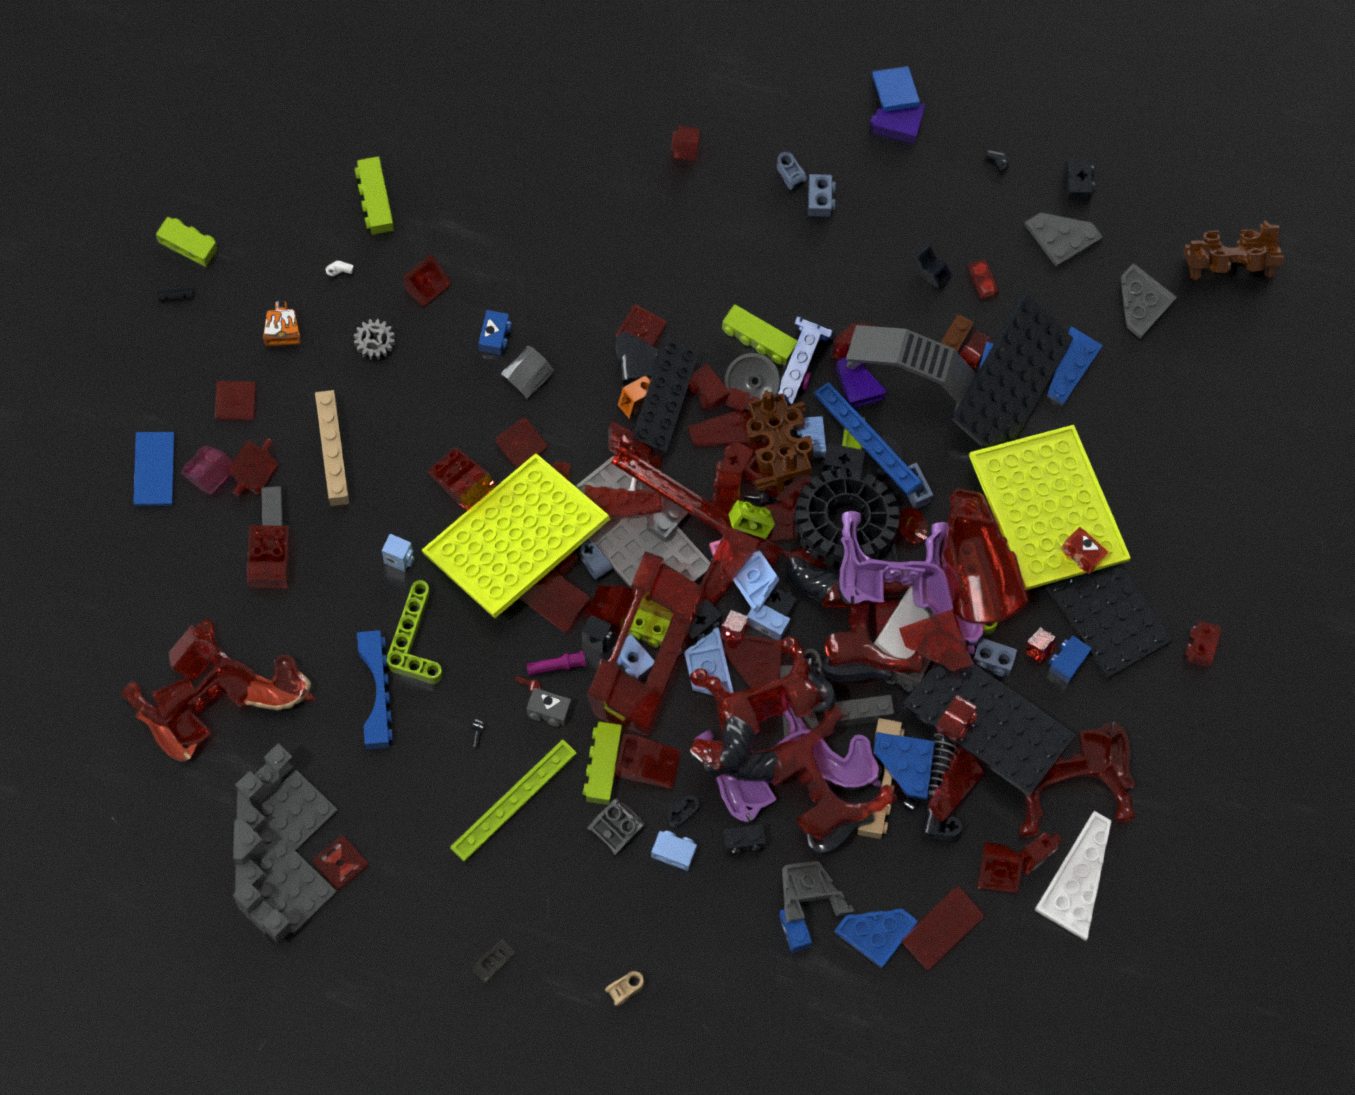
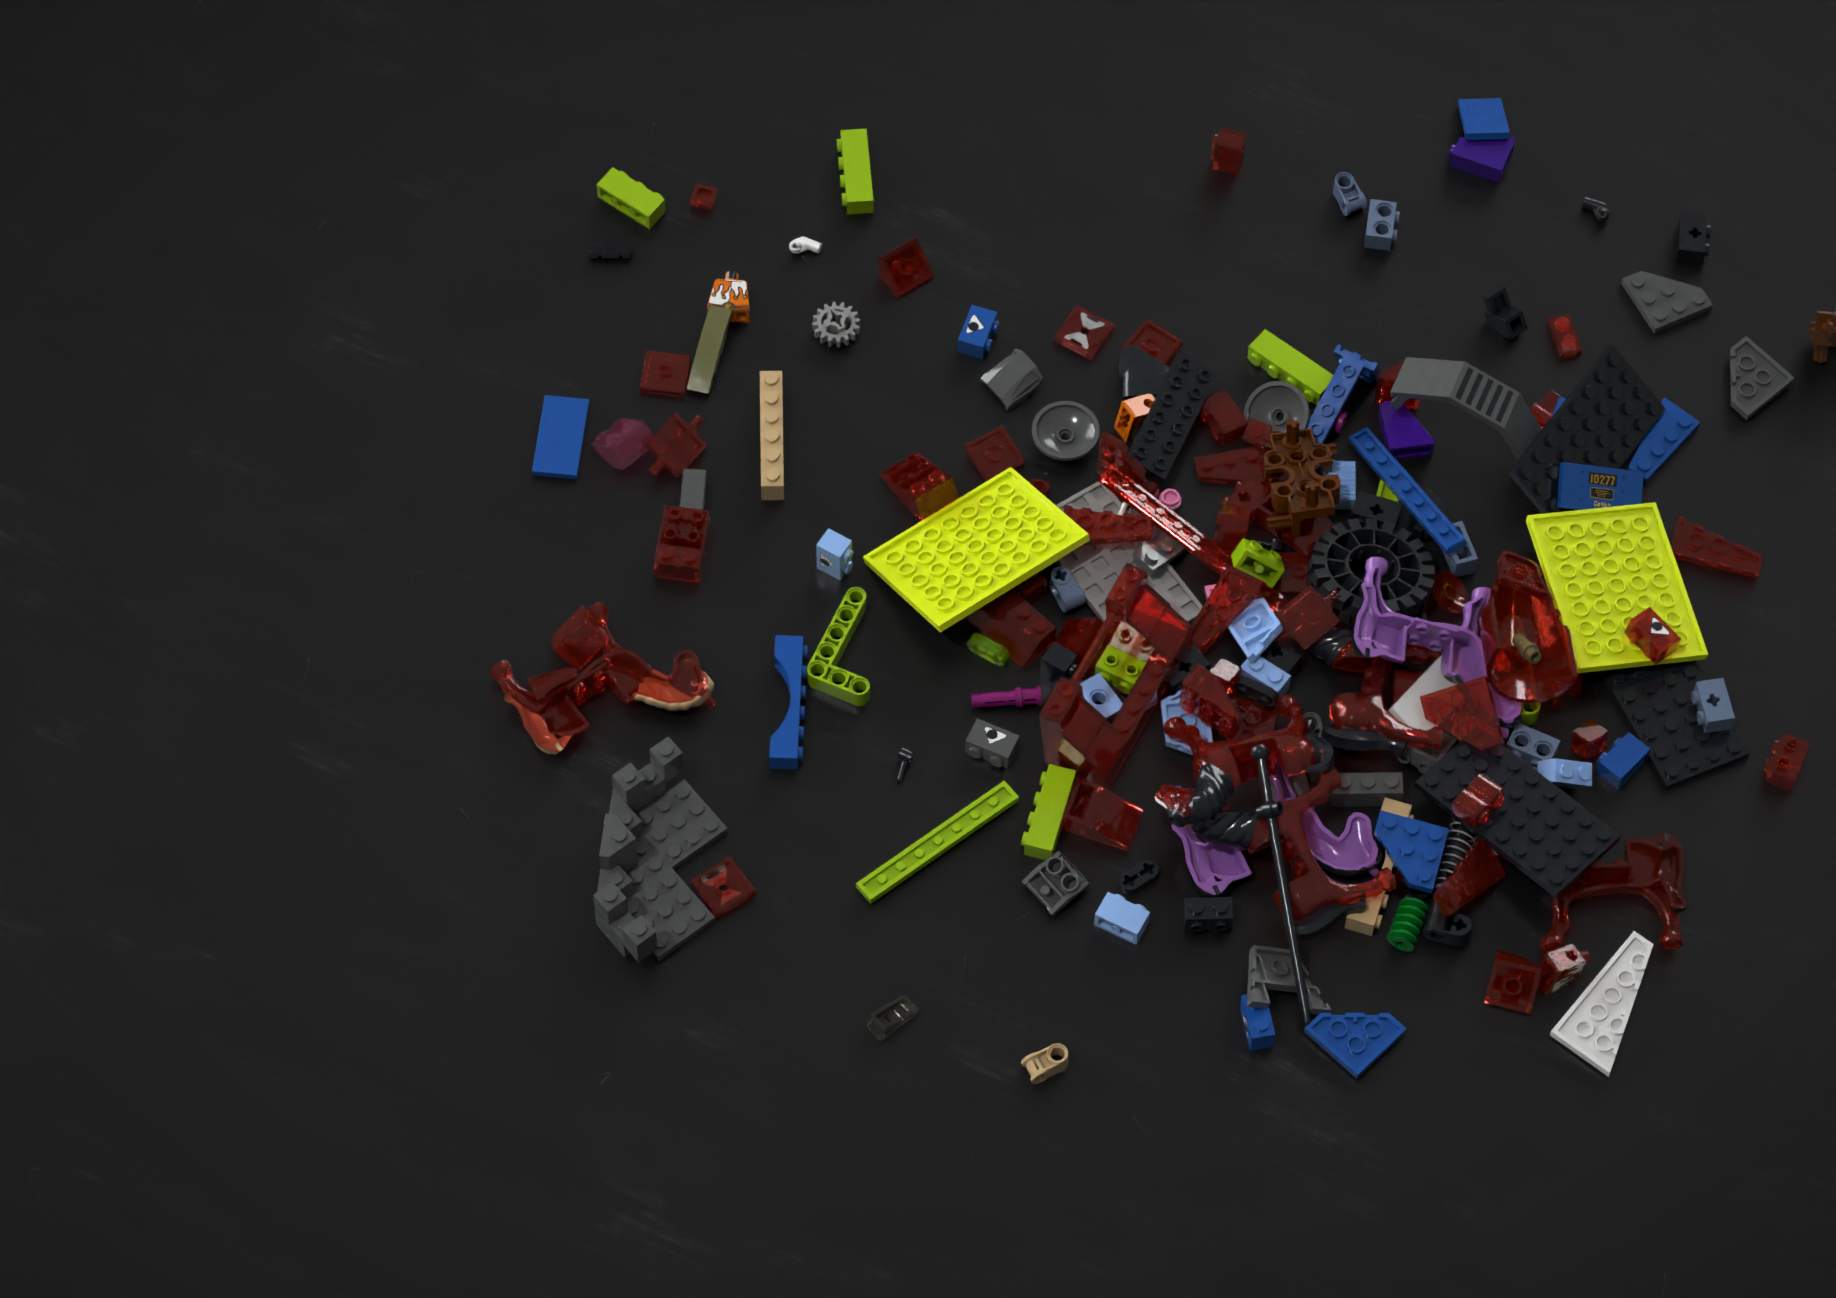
camera: 10 degrees right, 10 degrees down
clear red hand [515,676,541,693] -> none
clear red plate [901,886,984,970] -> none
reddish brown brick [941,314,974,354] -> none
none -> olive slope [687,305,732,395]
none -> clear red plate [690,183,718,211]
none -> clear neon green beam [967,633,1010,666]
none -> dark grey dish [1032,401,1100,461]
none -> clear red piece [1054,305,1115,360]
none -> bright pink plate [1159,489,1182,511]
none -> clear red slope [1179,664,1241,742]
none -> black plate [1234,676,1279,707]
none -> black bar [1251,744,1312,1026]
none -> clear red plate [1275,585,1341,650]
none -> green piece [1386,898,1429,952]
none -> olive pin [1512,633,1542,664]
none -> light blue brick [1537,758,1592,789]
none -> blue tile [1557,462,1644,510]
none -> clear red wing [1671,515,1763,579]
none -> sand blue brick [1691,678,1735,733]

